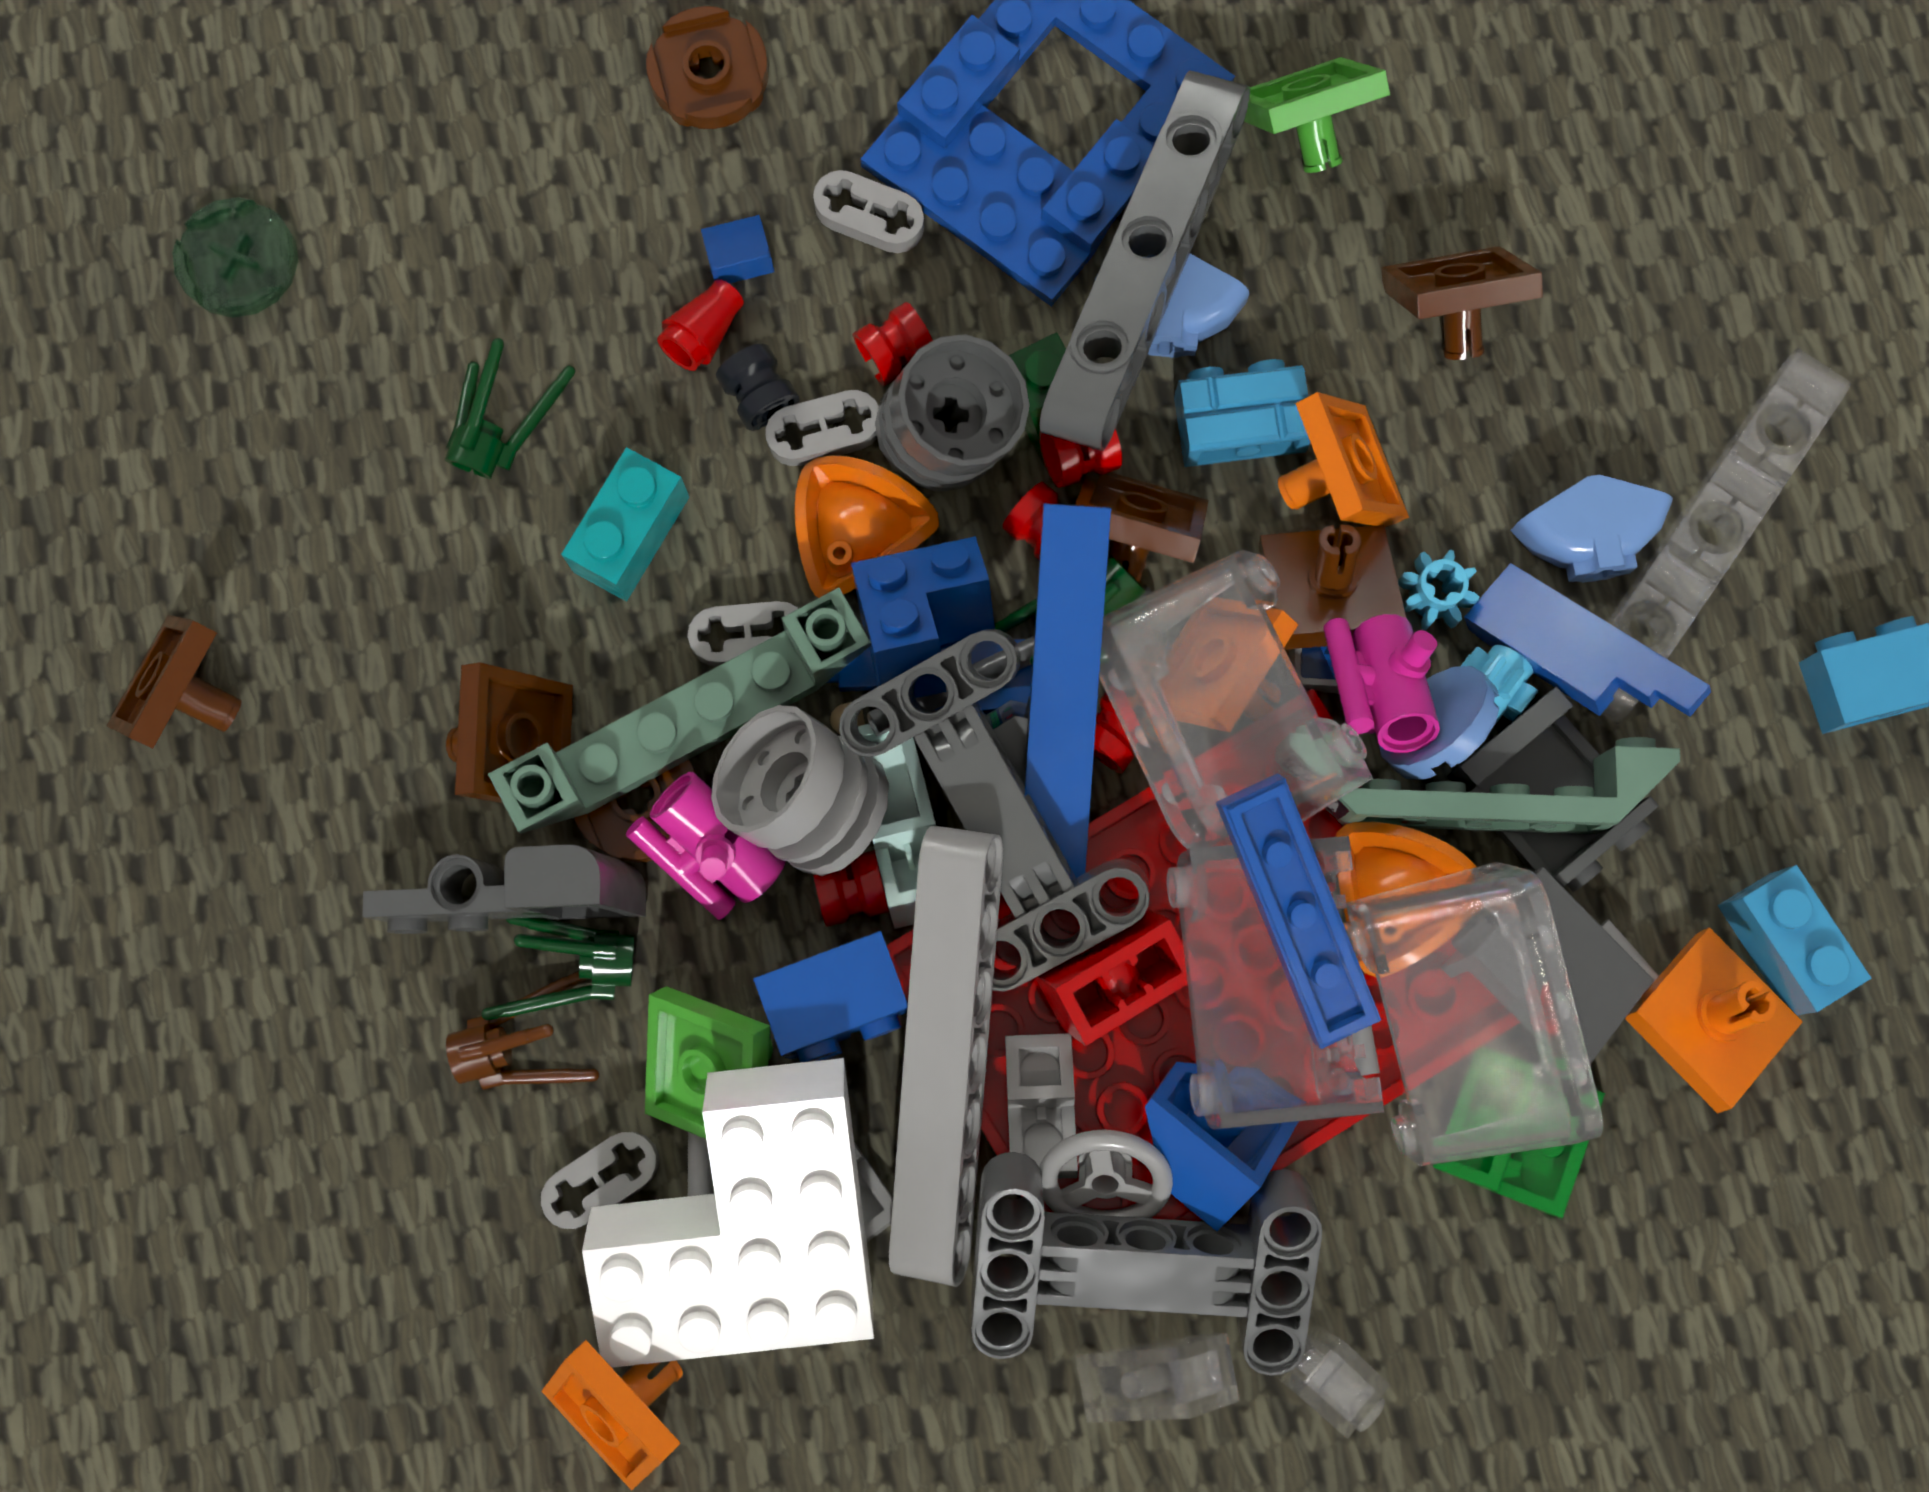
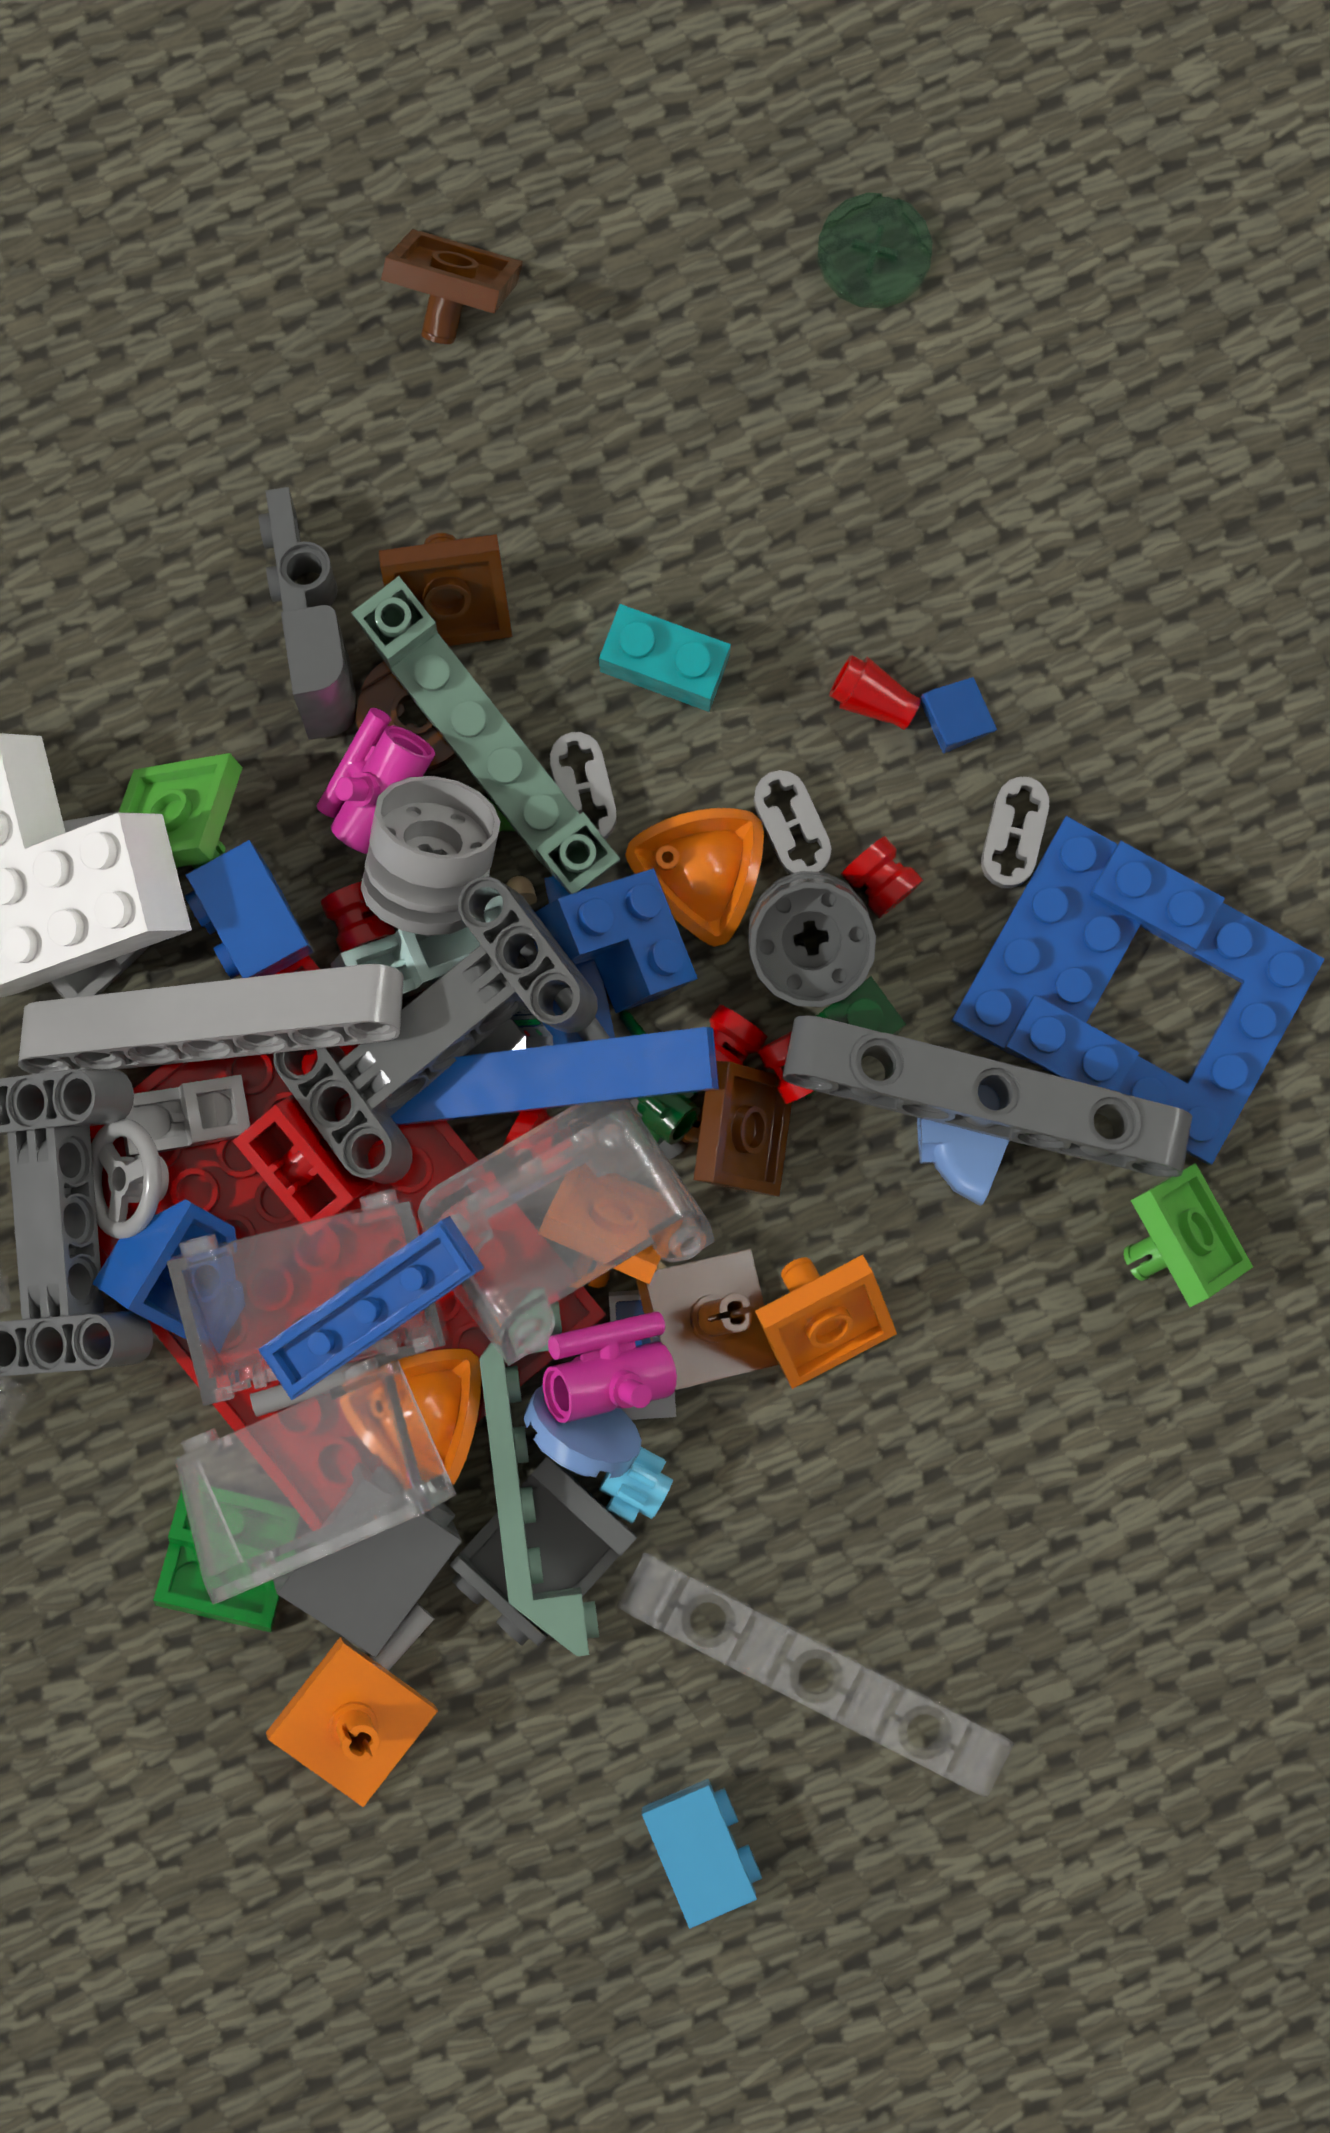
camera: 80 degrees right, 5 degrees up
dark green plant [444,338,575,479] -> none
reddish brown plant [446,970,599,1090] -> none
dark green plant [481,917,634,1020] -> none
light grey beam [541,1132,659,1229] -> none
reddish brown plate [646,6,769,129] -> none
black wheel [715,343,800,431] -> none
dark azure brick [1174,359,1311,467] -> none
reddish brown tile [1381,246,1543,360] -> none
medium azure gear [1398,550,1480,630] -> none
piece [1464,563,1711,717] -> none
medium blue piece [1510,475,1673,583] -> none
dark azure piece [1717,865,1872,1015] -> none

